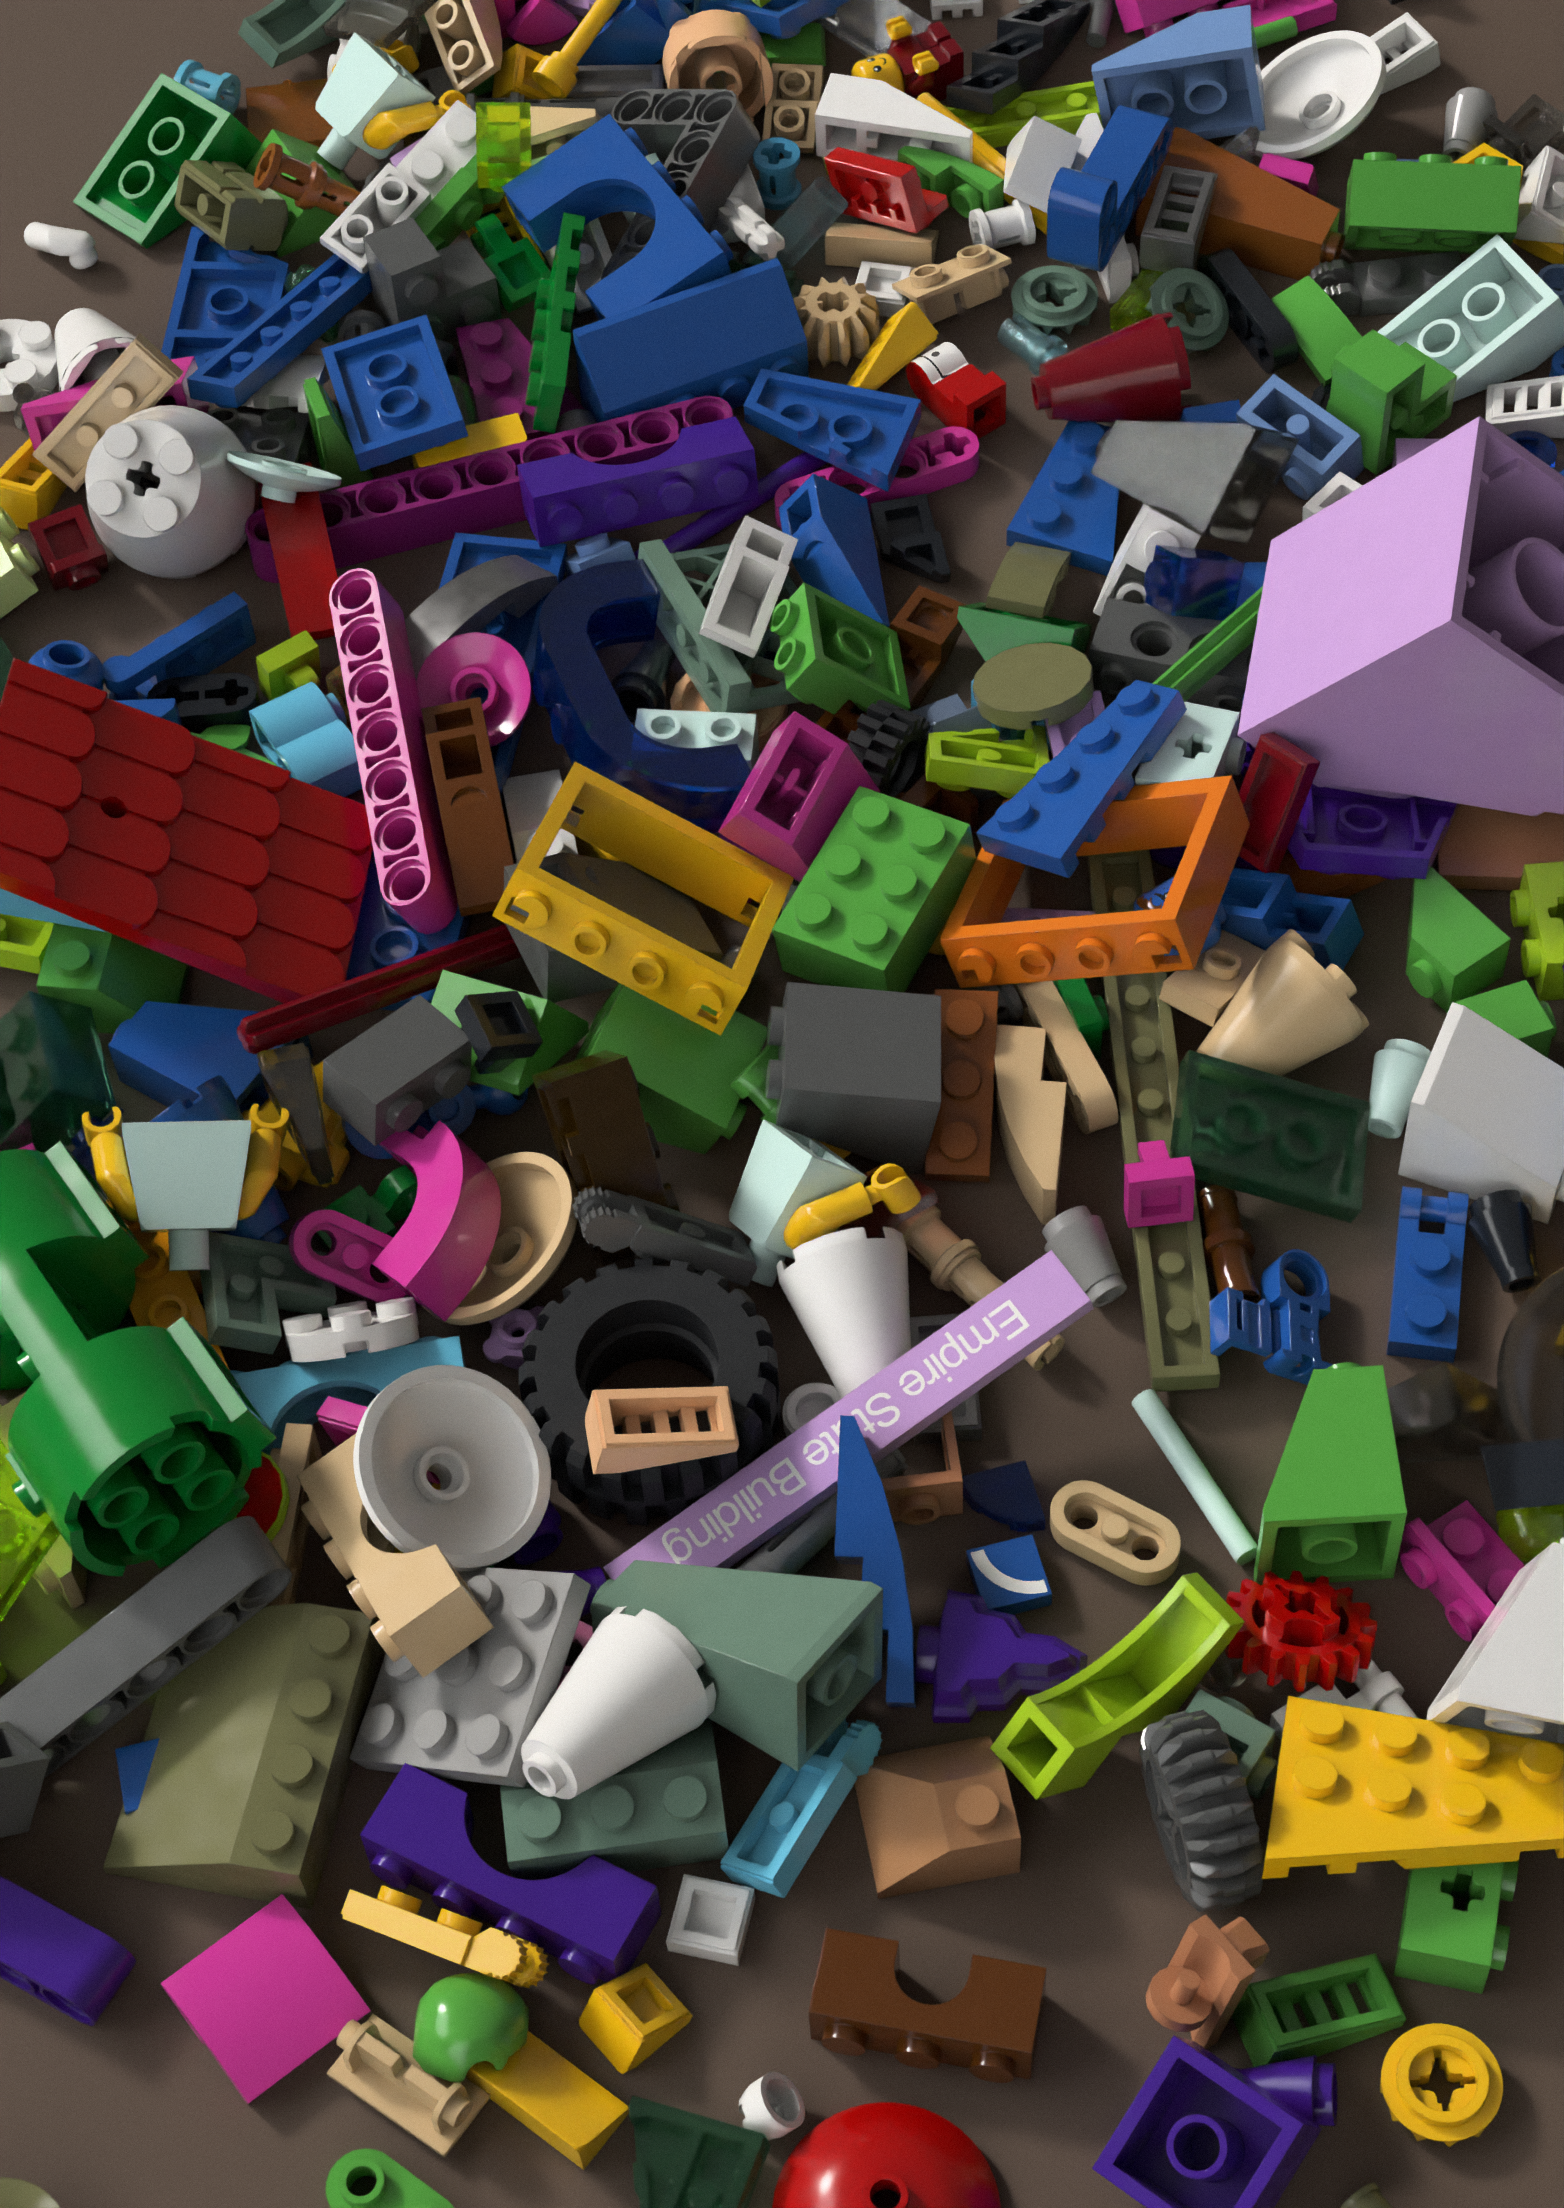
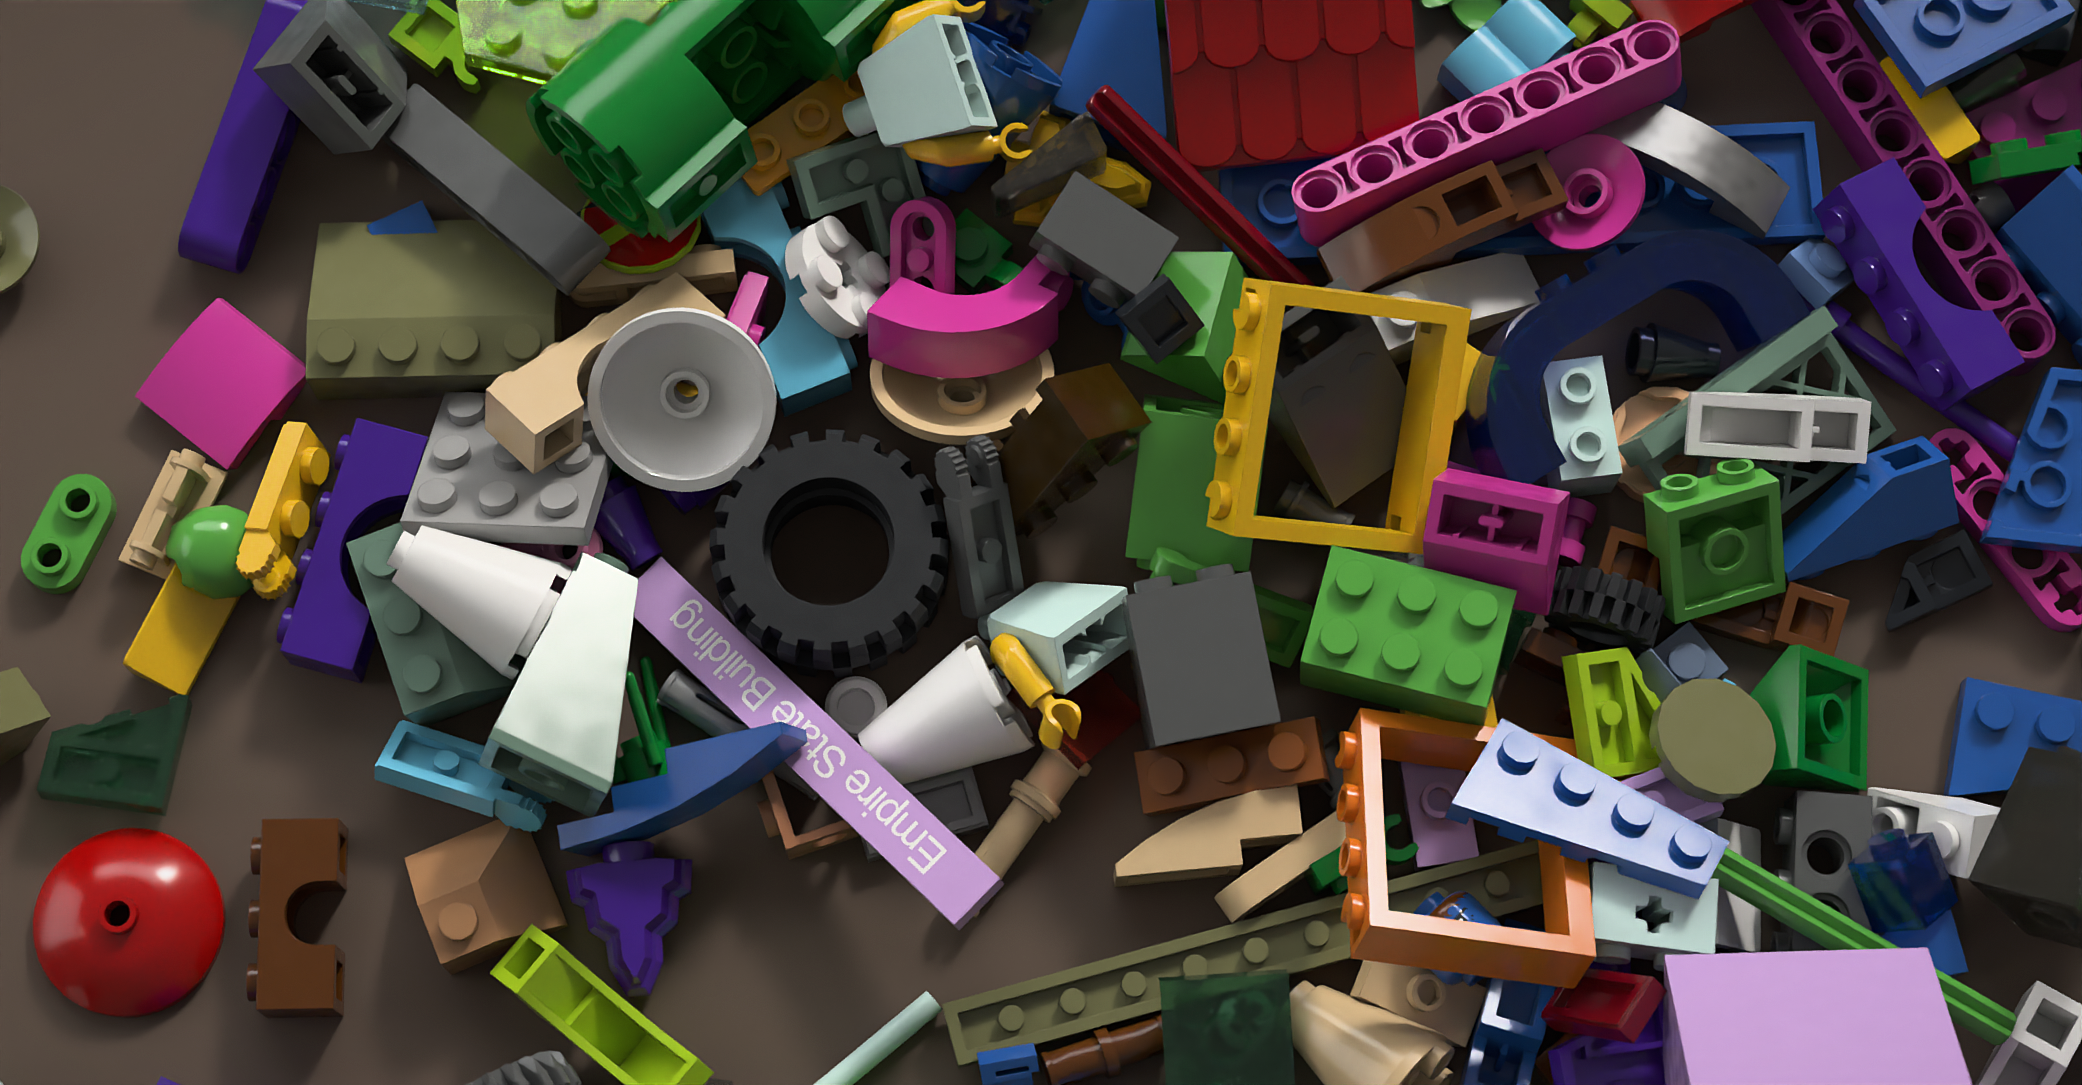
camera: 70 degrees right, 20 degrees up
lavender plate [483,1306,545,1369] -> none
yellow slope [579,1963,693,2074] -> none
light nougat slope [585,1386,739,1474] -> none
white tile [666,1874,756,1966] -> none
white hinge [739,2072,805,2141] -> none
clear blue tile [962,1460,1045,1532] -> none
blue tile [966,1534,1052,1615] -> none
olive slope [985,542,1071,618] -> none
light grey cone [1042,1205,1127,1307] -> none
tan plate [1050,1480,1181,1586] -> none
dark pink tile [1124,1140,1195,1228] -> none

